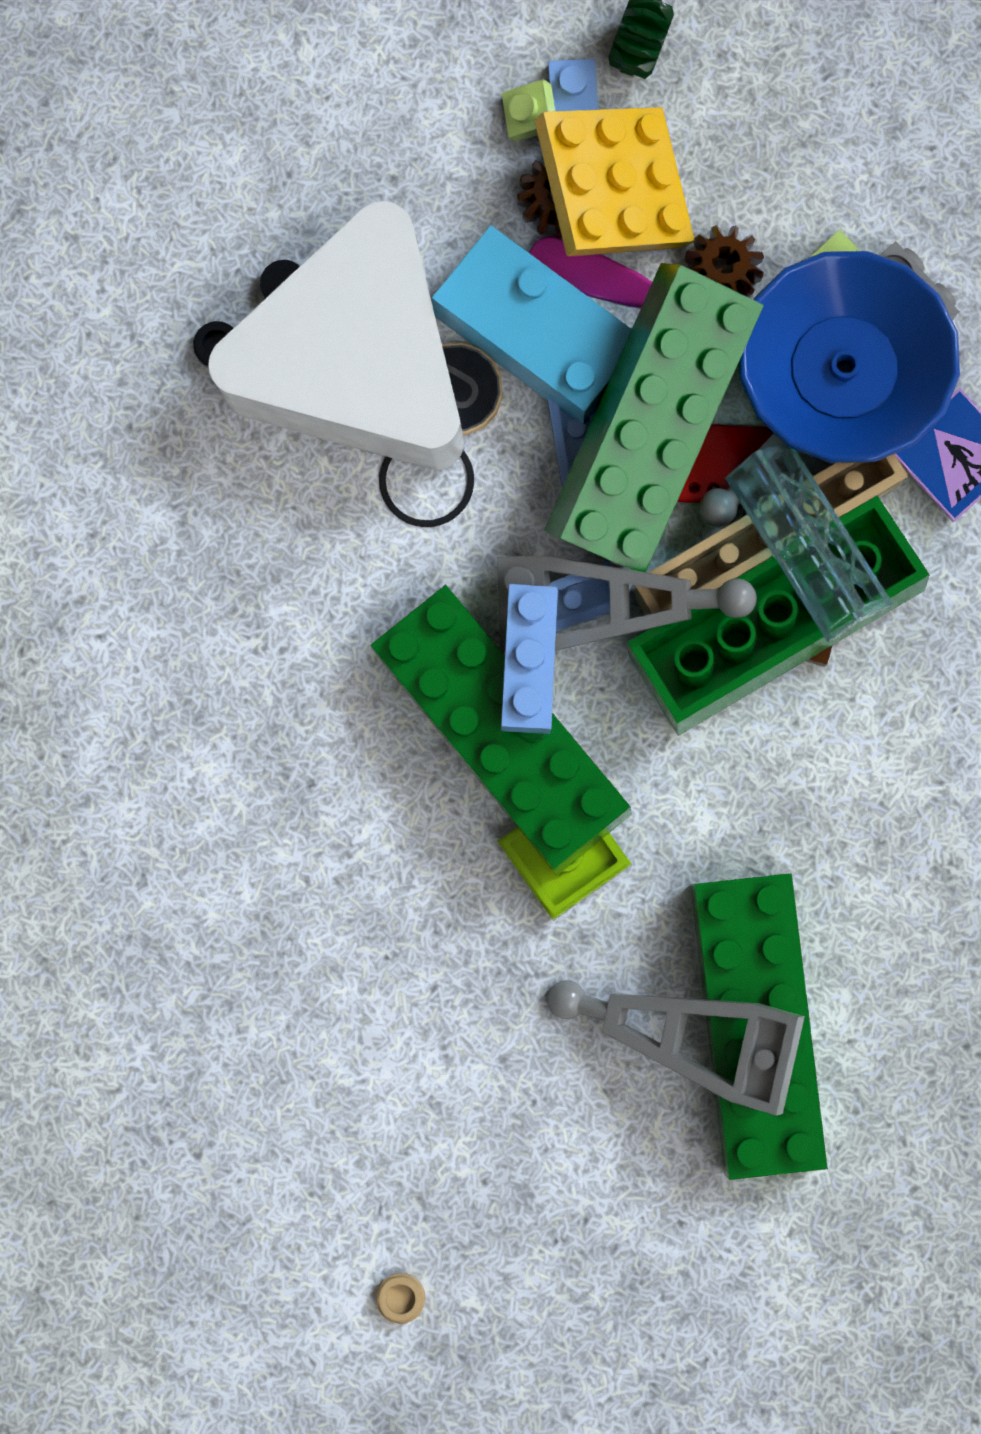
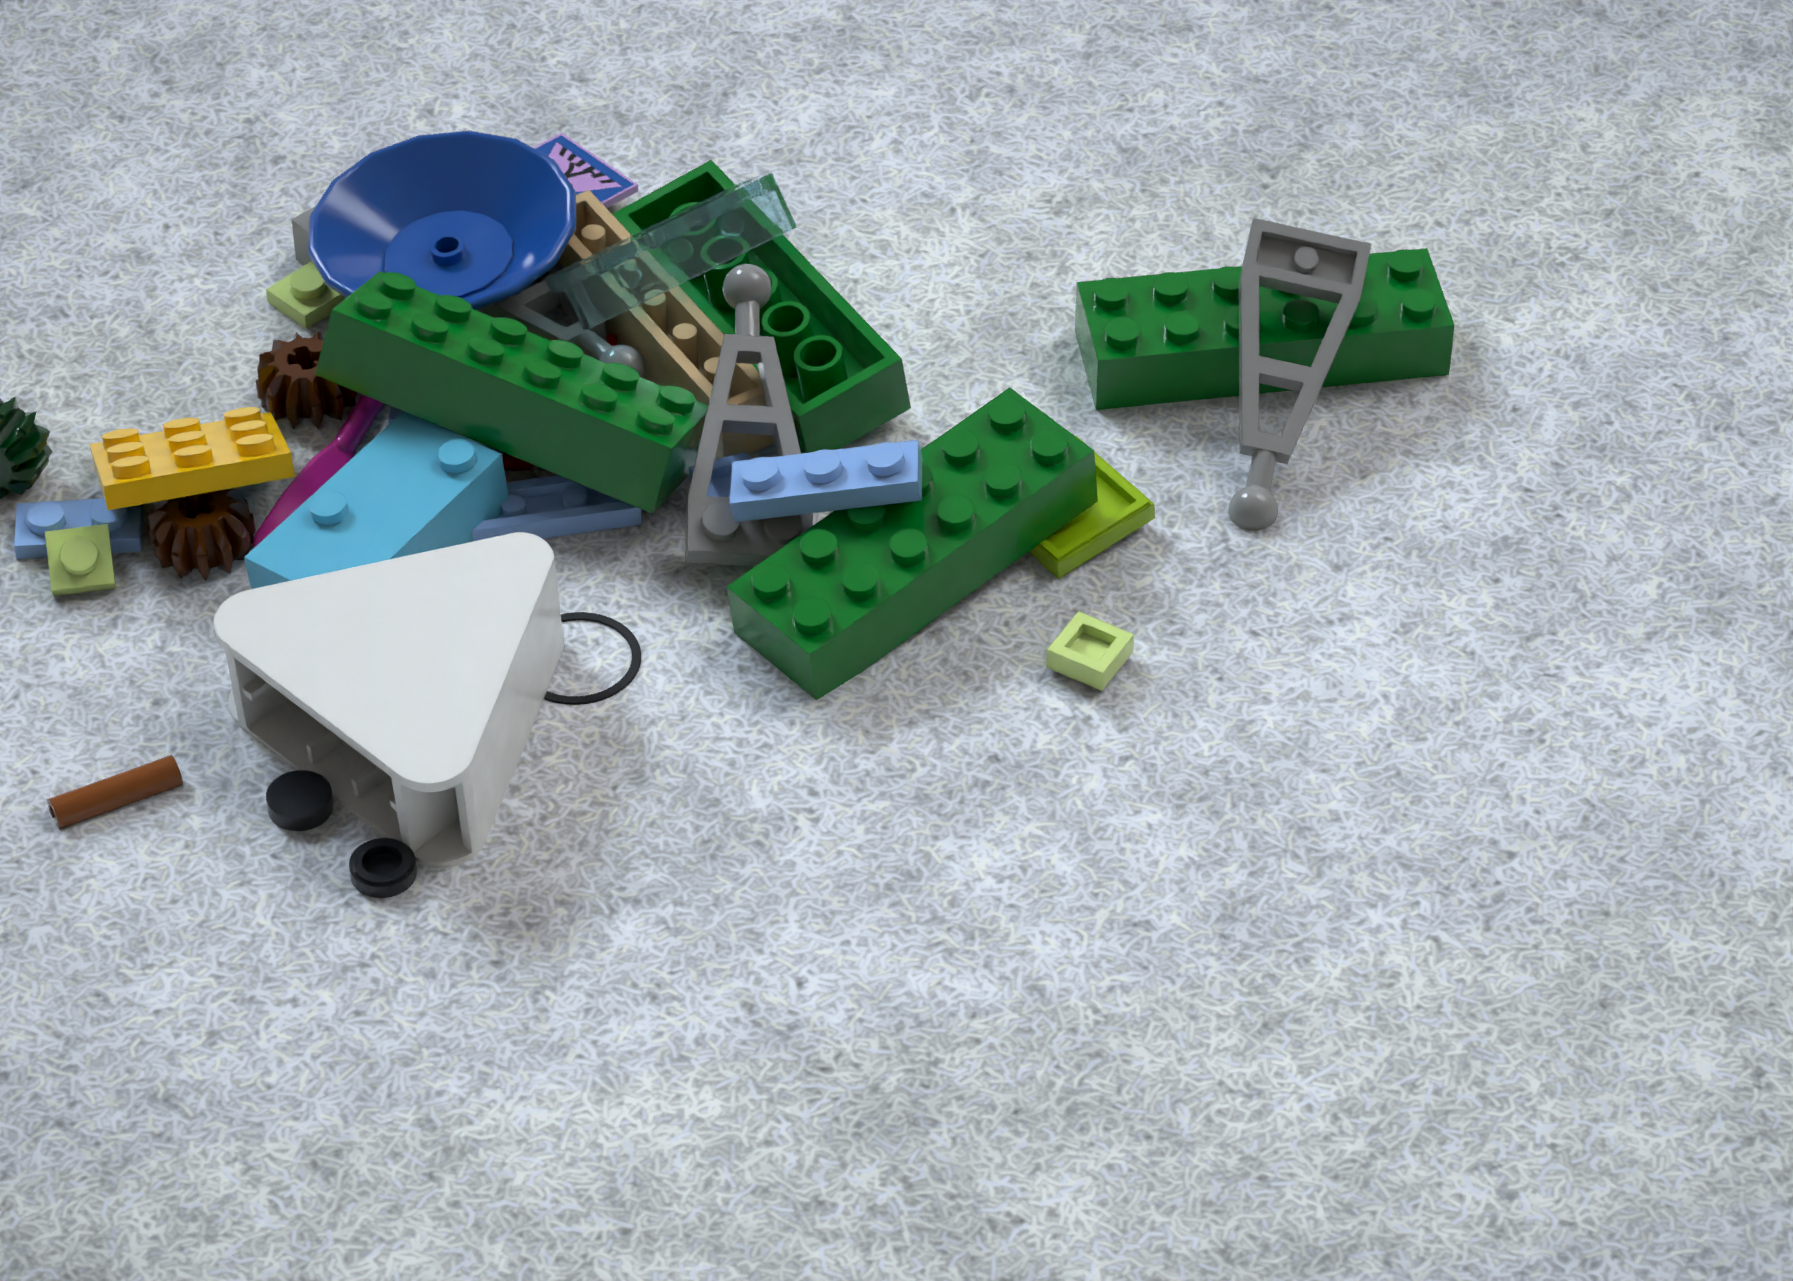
camera: 95 degrees left, 40 degrees down
tan tile [376,1272,425,1324] -> none
none -> dark orange piece [47,755,183,829]
none -> yellowish green plate [1046,611,1134,691]

